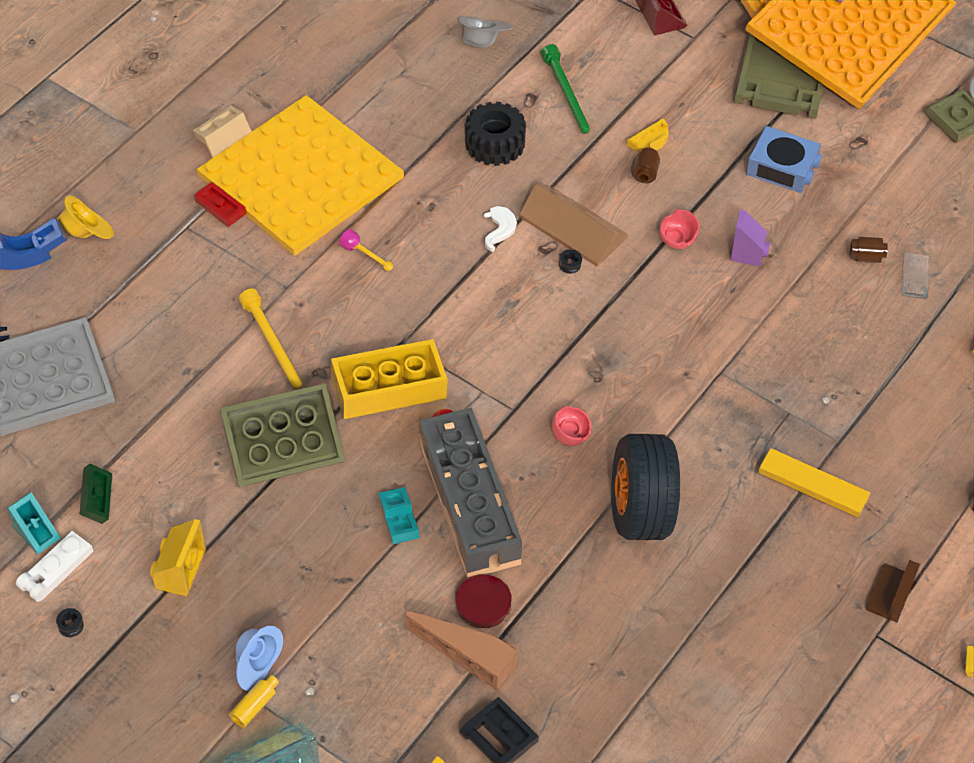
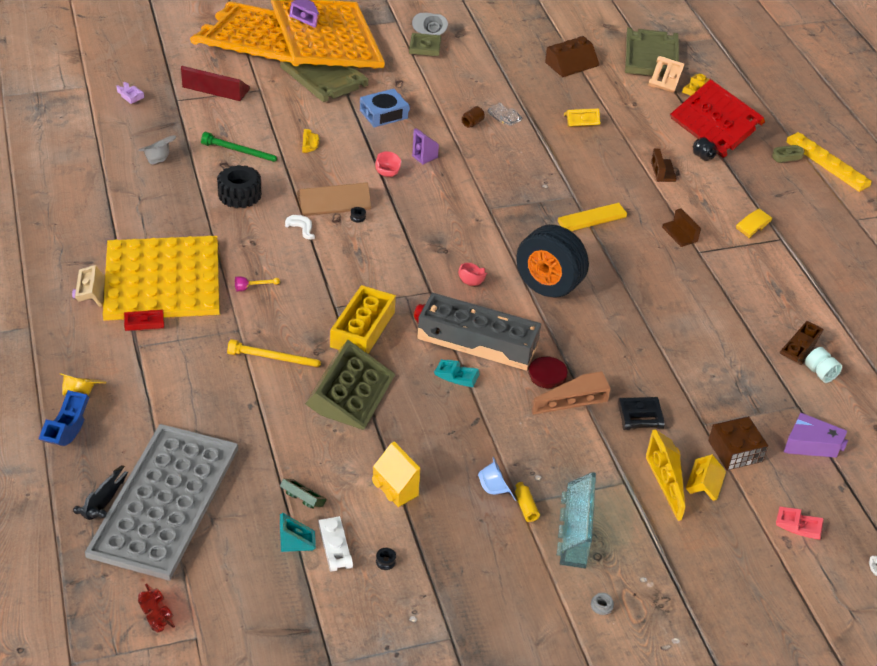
camera: 55 degrees left, 10 degrees down
reddish brown brick [632,148,660,184] -> none

